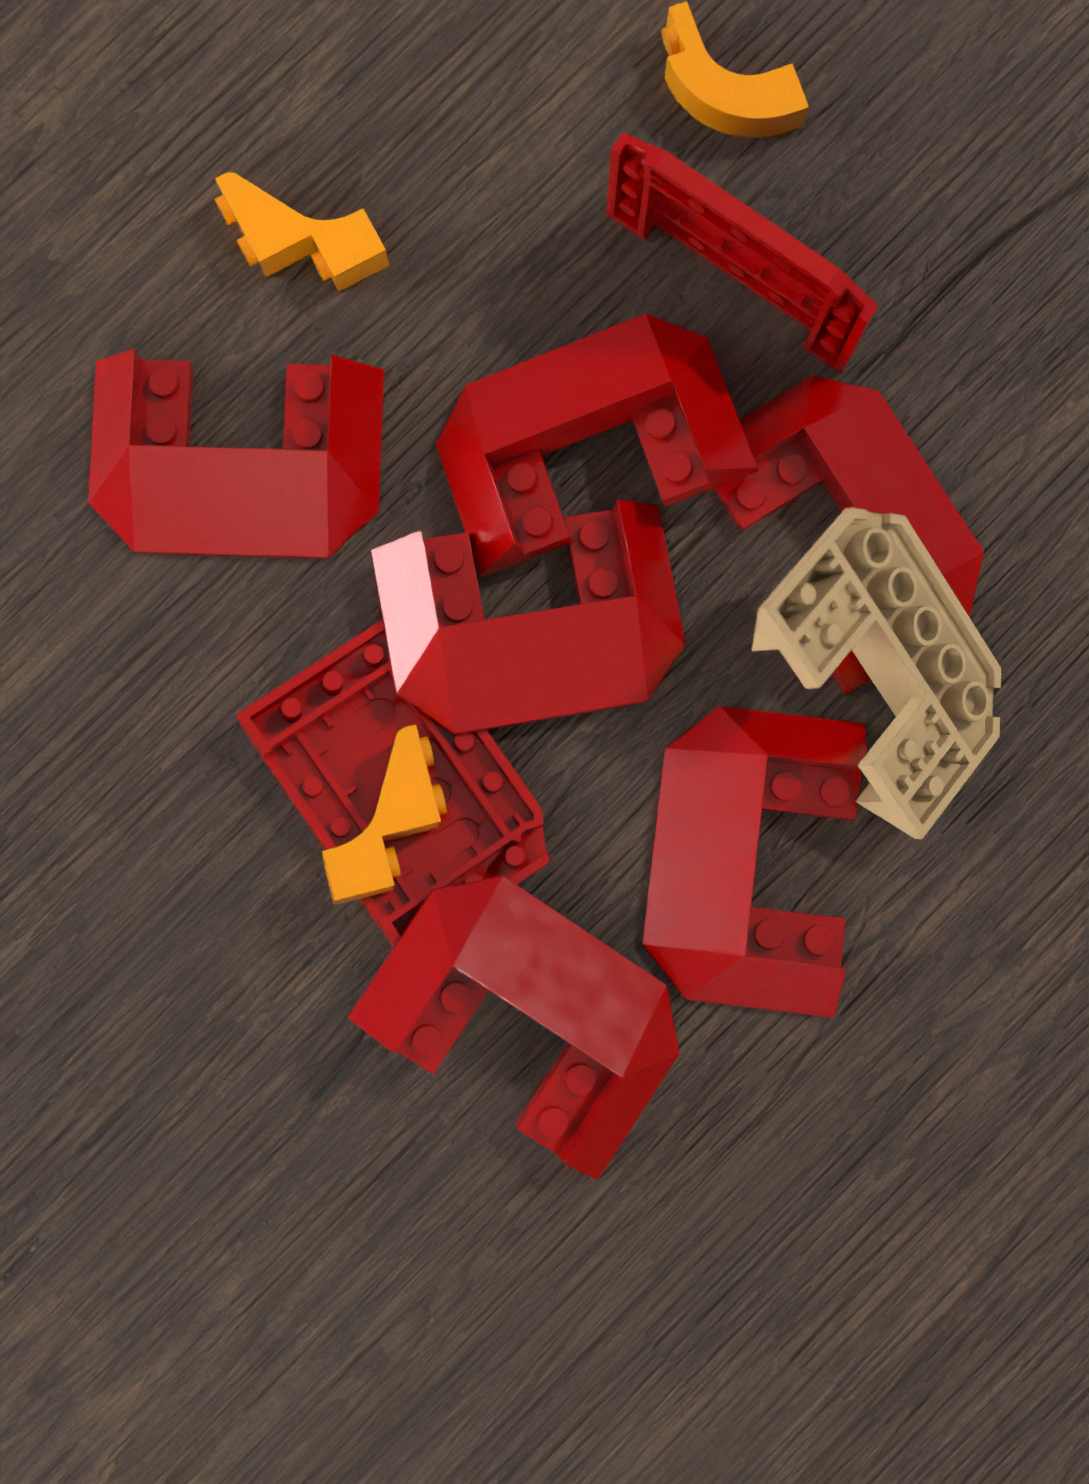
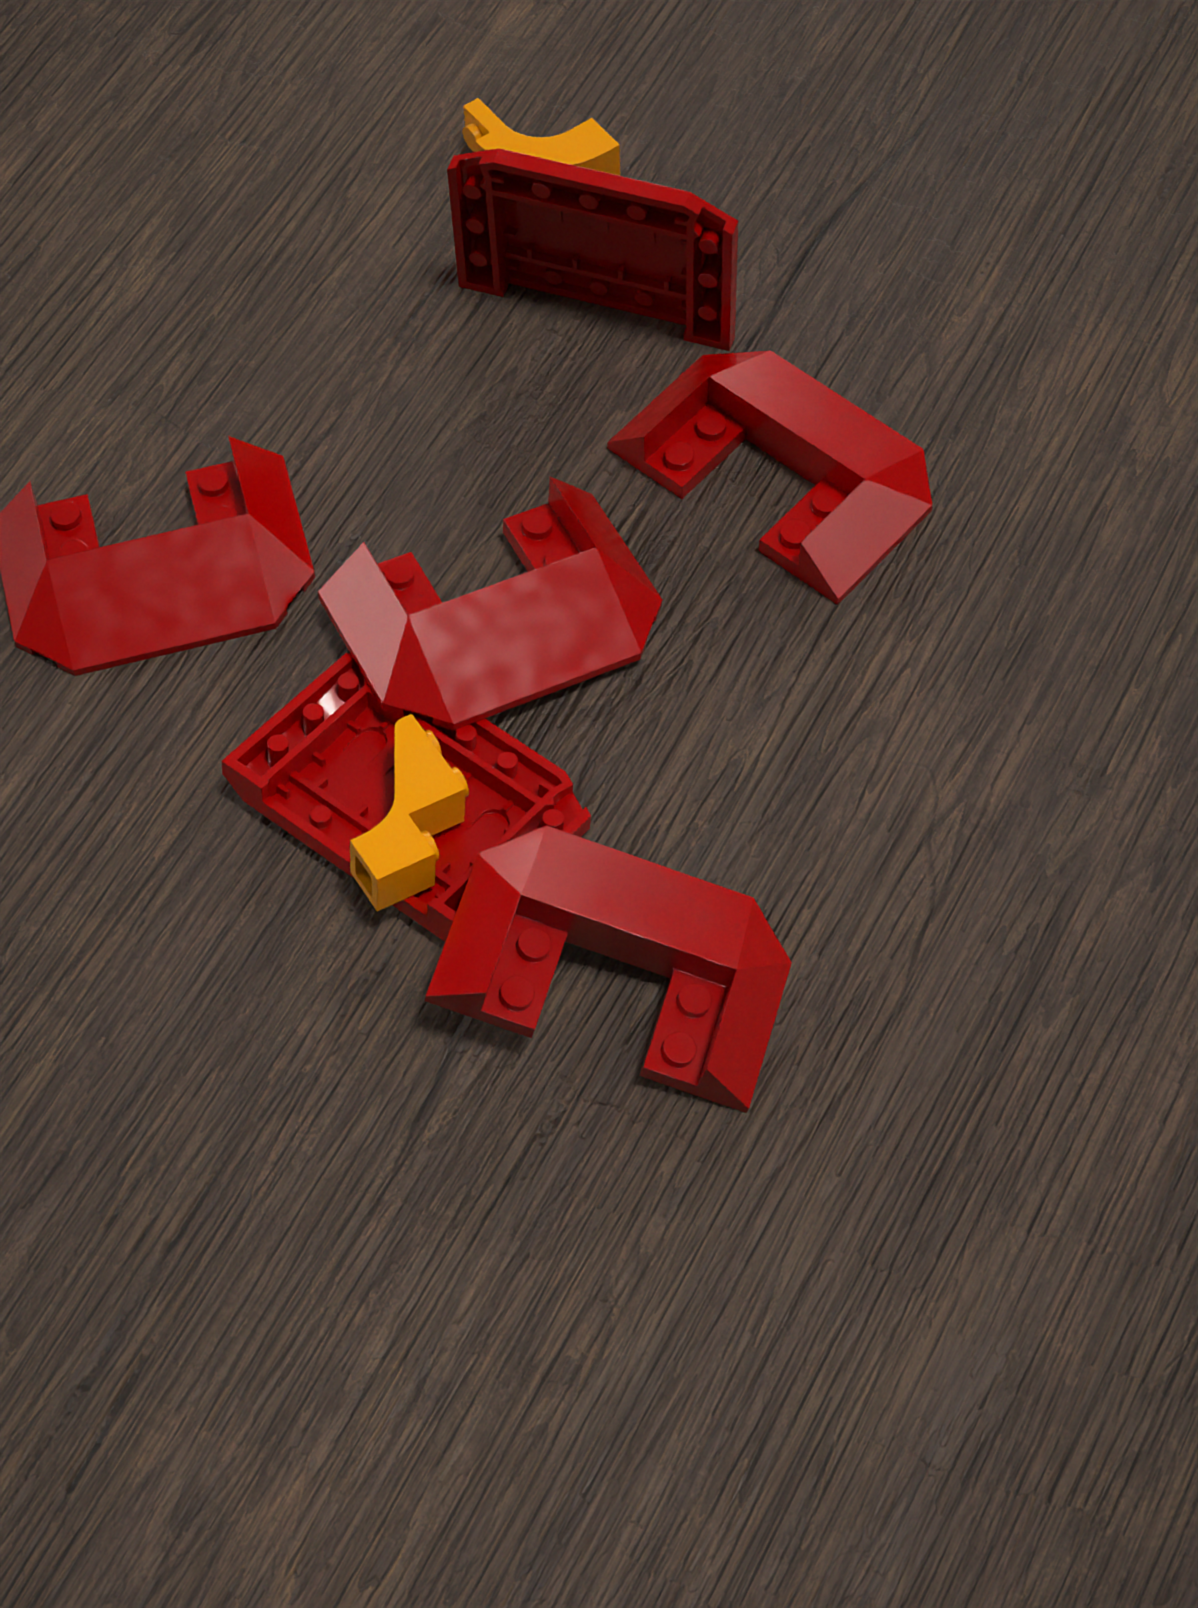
camera: 15 degrees left, 25 degrees down
light orange arch [214,172,389,292] -> none
red slope [436,313,758,577] -> none
red slope [642,706,867,1018] -> none
tan slope [752,508,1001,839] -> none

